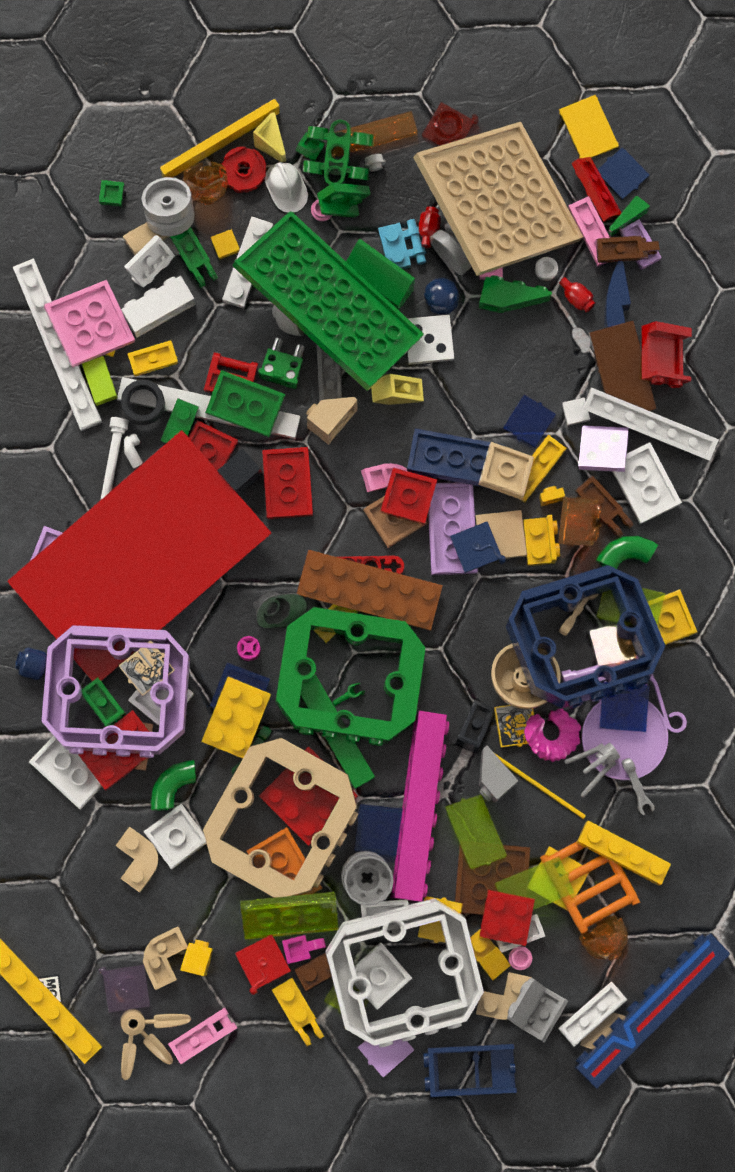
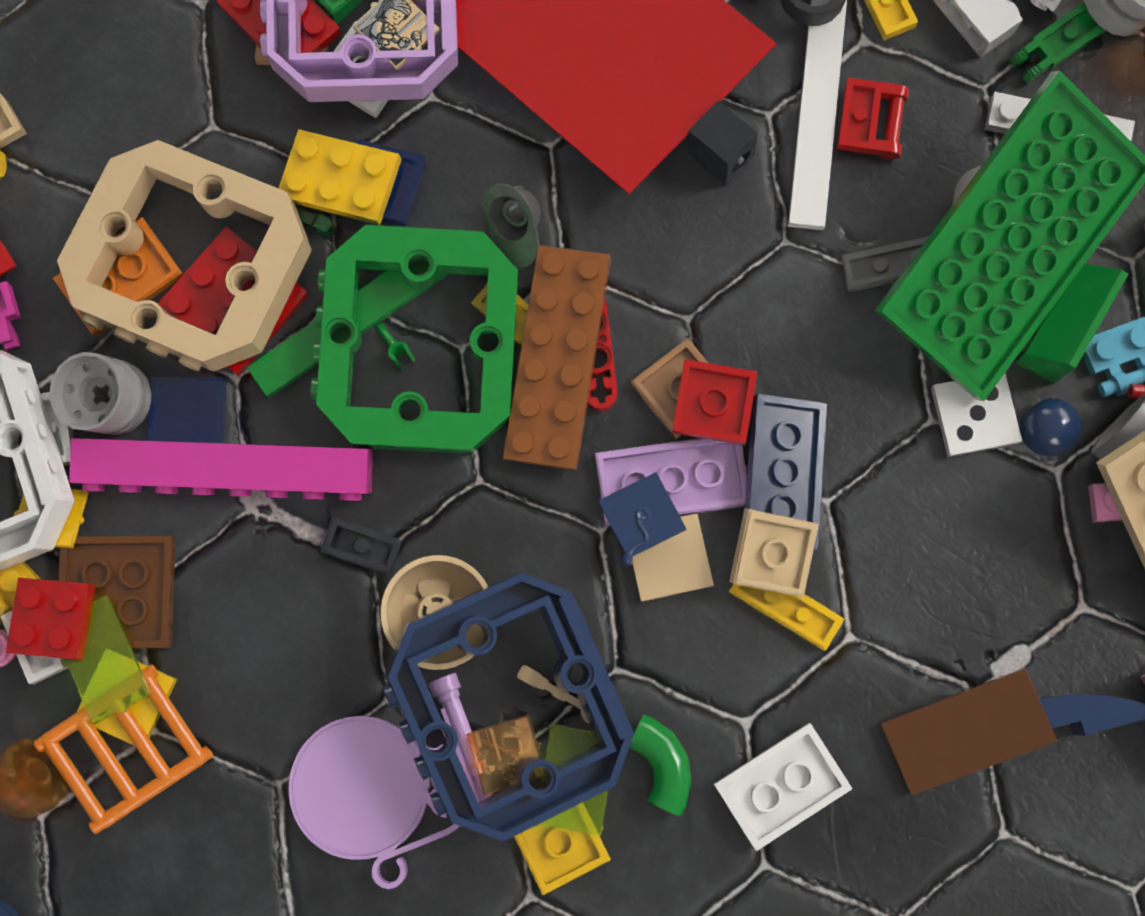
camera: 90 degrees right, 0 degrees up
tan plate [116,827,158,892] -> none
white tile [144,804,207,869] -> none
green cylinder [151,760,196,811] -> none
green plate [161,398,200,443] -> none
red tile [188,420,238,470] -> none
green tile [205,370,286,438] -> none
yellow tile [211,229,240,259] -> none
dark pink wheel [237,636,261,661] -> none
clear neon green tile [240,892,339,939] -> none
green piece [258,338,304,389] -> none
red plate [262,447,313,519] -> none
tan slope [306,397,357,445] -> none
bright pink plate [361,463,407,493] -> none
light yellow slope [371,374,424,405] -> none
clear neon green piece [445,794,507,869] -> none
green slope [479,275,552,313] -> none
light grey slope [479,746,518,803] -> none
yellow piece [493,752,586,819] -> none
piece [494,705,534,748] -> none
clear blue piece [503,395,556,448] -> none
yellow bracket [523,515,560,566] -> none
dark pink piece [524,709,581,762] -> none
white tile [535,257,558,281] -> none
yellow plate [539,486,565,506] -> none
clear orange slope [558,496,601,546] -> none
red plant [559,277,596,313] -> none
white tile [562,398,590,426] -> none
light grey plant [565,742,620,797] -> none
reddish brown hinge [575,476,633,538] -> none
yellow plate [576,821,671,886] -> none
tile [578,426,629,472] -> none
white plate [582,388,719,461] -> none
clear blue plate [599,682,649,733] -> none
light grey piece [622,758,655,815] -> none
red panel [641,321,692,388] -> none

